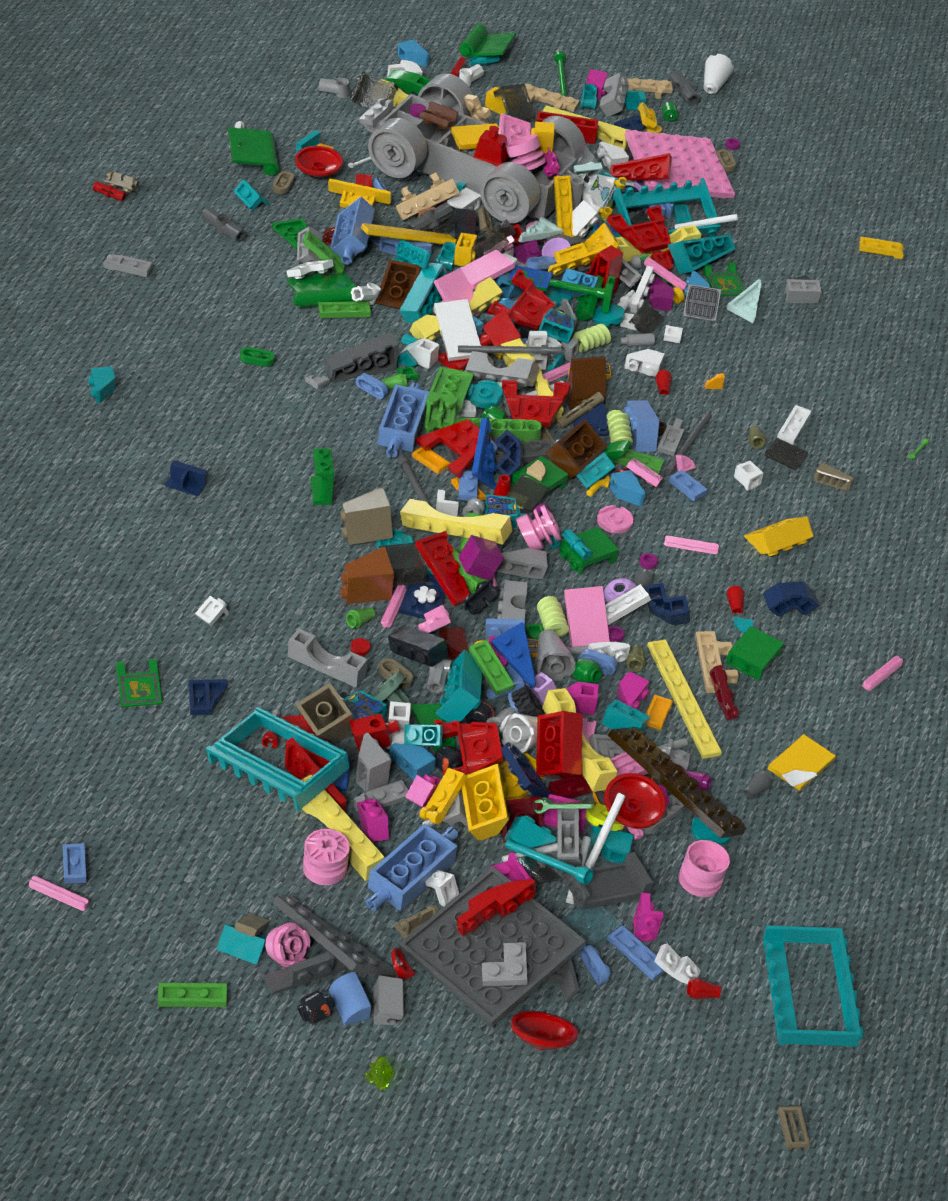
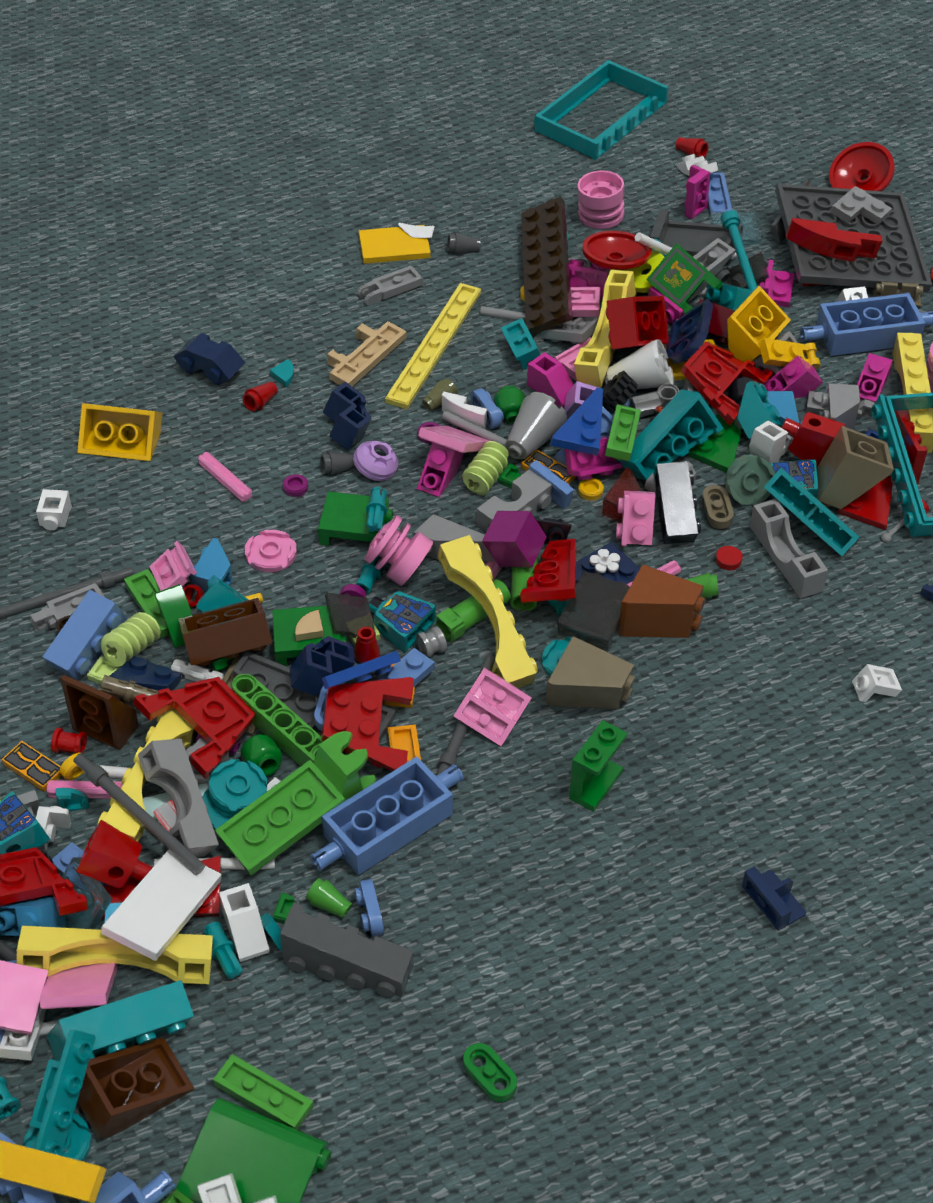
camera: 135 degrees left, 5 degrees up
teal slope [88,366,115,403] -> none
light grey tile [305,375,330,390] -> none
white piece [351,282,381,305] -> none
white panel [436,490,459,516] -> none
white brick [526,331,548,370] -> none
medium blue plate [580,945,610,985] -> none
white plate [605,584,651,625] -> none
dark pink slope [617,671,650,710] -> none
light orange tile [646,694,673,730] -> none
light grey bracket [662,739,690,770] -> none
medium blue plate [669,470,708,501] -> none
bright pink tile [676,455,696,472] -> none
magenta cone [684,770,712,791] -> none
dark red hinge [709,665,739,720] -> none
green panel [726,626,784,681] -> none
dark tan tile [778,1106,811,1150] -> none
bright pink axle [862,656,903,691] -> none
none -> light grey hinge [357,266,423,306]
none -> bright pink slope [454,667,532,746]
none -> teal brick [764,468,860,556]

